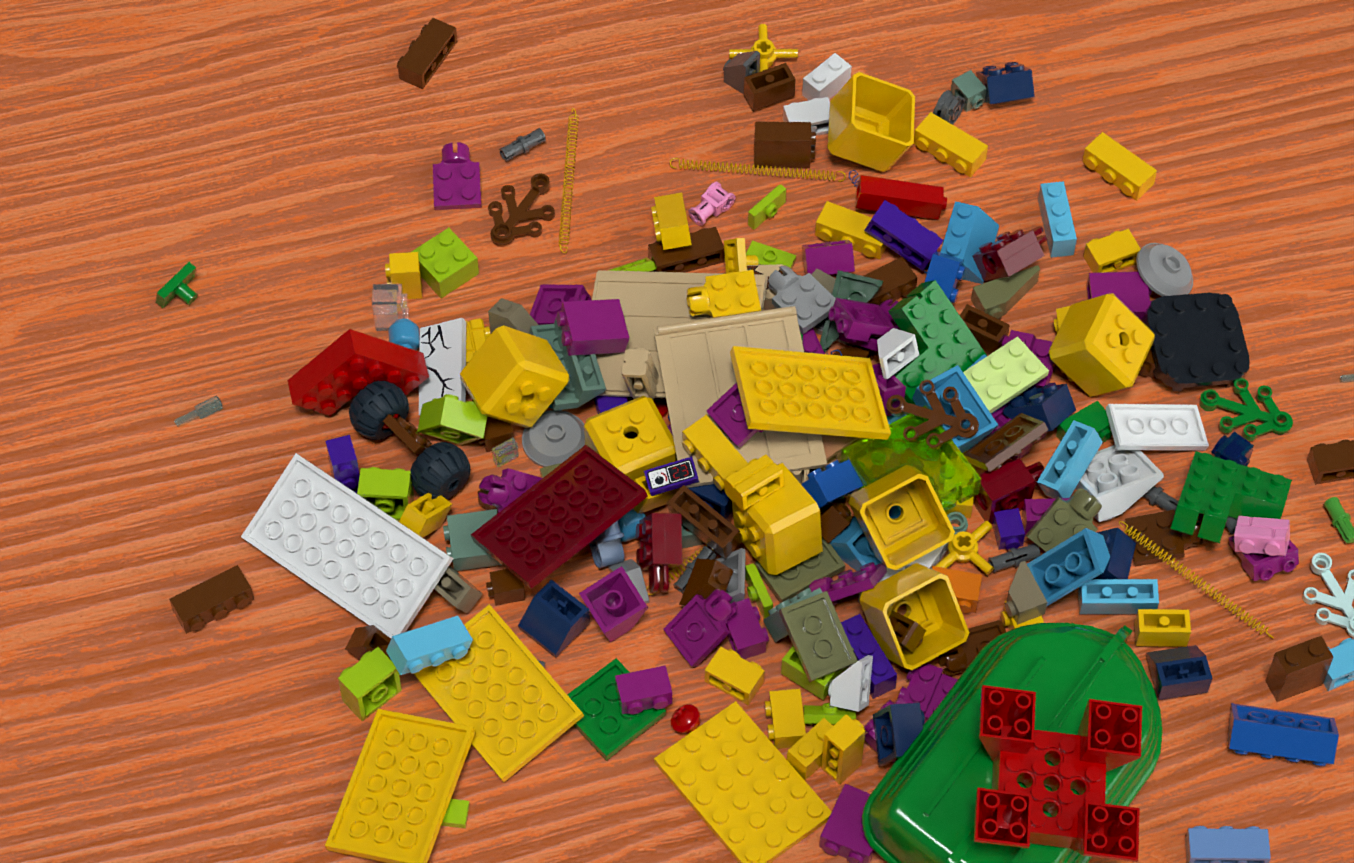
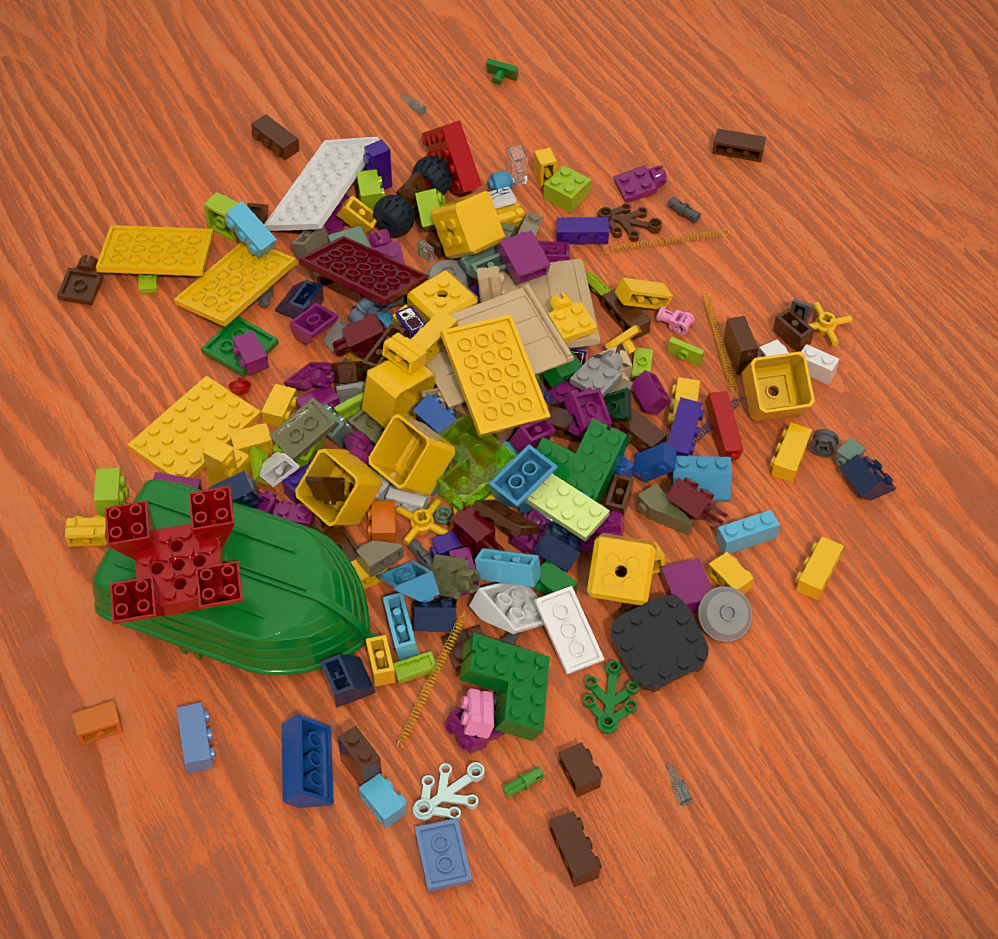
camera: 75 degrees right, 5 degrees down
white slope [877,328,919,379] -> none
reddish brown plant [886,380,979,450] -> none
clear blue brick [1211,431,1254,466] -> none
none -> lime plate [393,651,438,684]
none -> dark purple brick [556,217,609,244]

